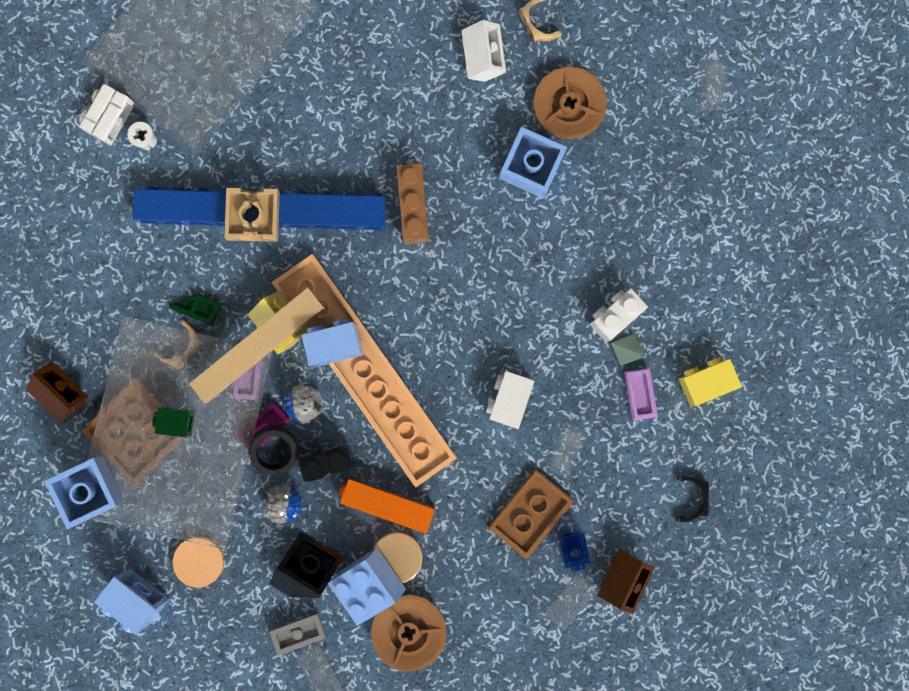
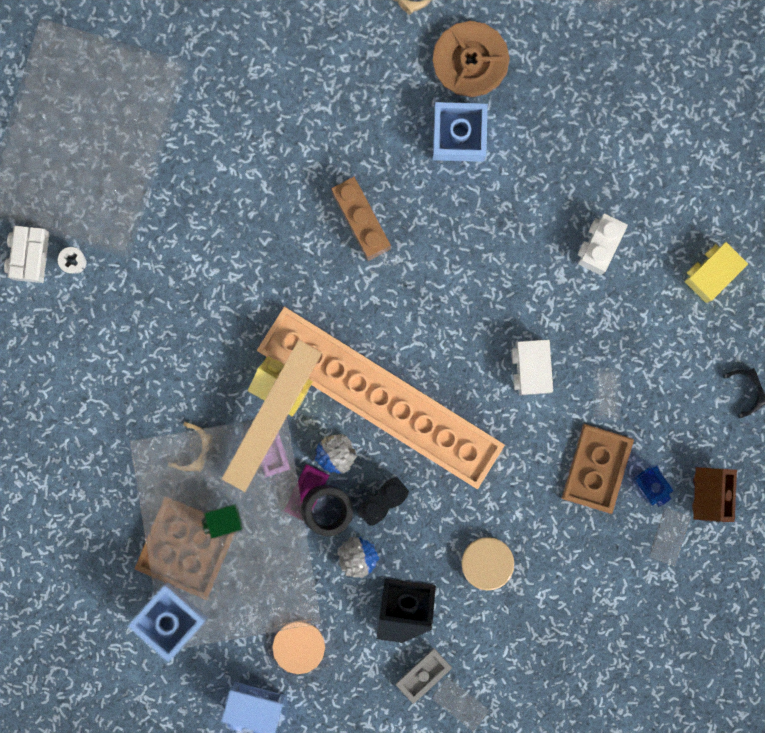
camera: 20 degrees left, 0 degrees up
reddish brown brick [26,361,88,424] -> none
blue brick [132,186,387,231] -> none
dark green tile [168,293,222,326] -> none
tan brick [225,188,280,242] -> none
light blue brick [301,319,365,367] -> none
light blue brick [328,548,406,626] -> none
orange brick [338,477,435,534] -> none
medium nougat piece [370,594,447,672] -> none
white brick [461,20,506,82] -> none
sand green slope [611,334,646,366] -> none
lavender tile [624,368,658,421] -> none

